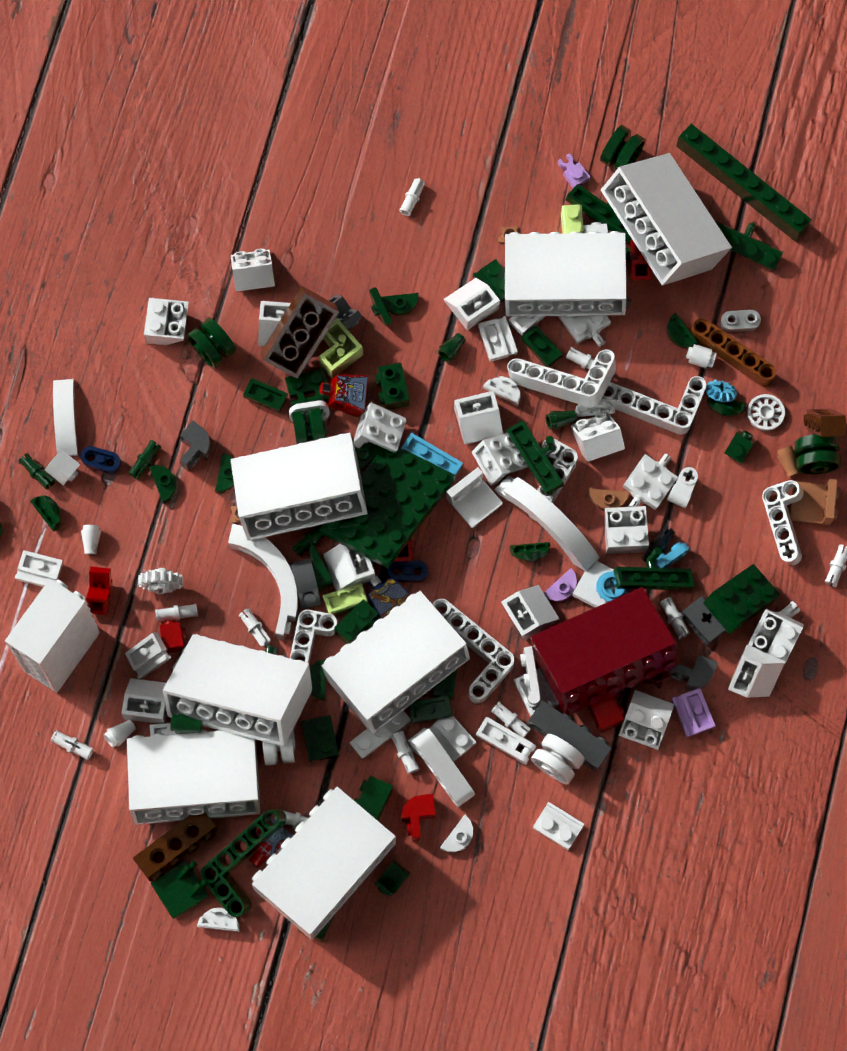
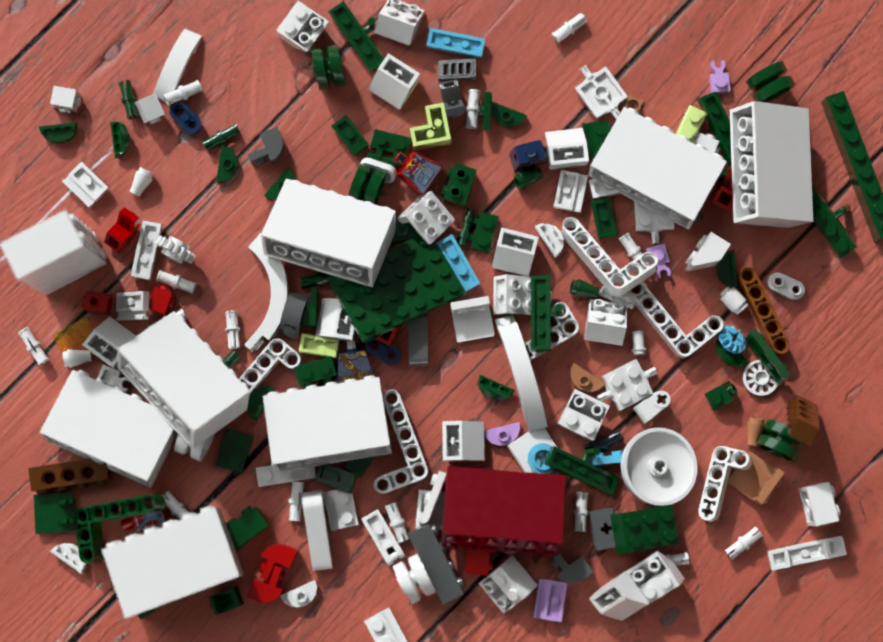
camera: 30 degrees right, 10 degrees up
dark green cone [170,713,203,734] -> none
reddish brown brick [260,286,339,379] -> none
none -> clear yellow plate [53,317,94,352]
none -> red brick [82,291,113,315]
none -> white plate [131,221,163,281]
none -> white pin [163,80,202,106]
none -> red brick [247,565,286,603]
none -> dark green plate [328,1,384,73]
none -> dark grey beam [408,314,428,367]
none -> medium azure plate [426,28,485,59]
none -> dark grey slope [438,59,476,81]
none -> dark green plate [458,208,499,254]
none -> white pin [466,89,481,129]
none -> dark blue torso [509,140,548,172]
none -> white plate [575,65,628,120]
none -> white dish [621,428,697,506]
none -> white pin [631,331,647,356]
none -> lavender plate [646,243,671,279]
none -> white slope [685,232,731,272]
none -> dark green plate [745,329,790,385]

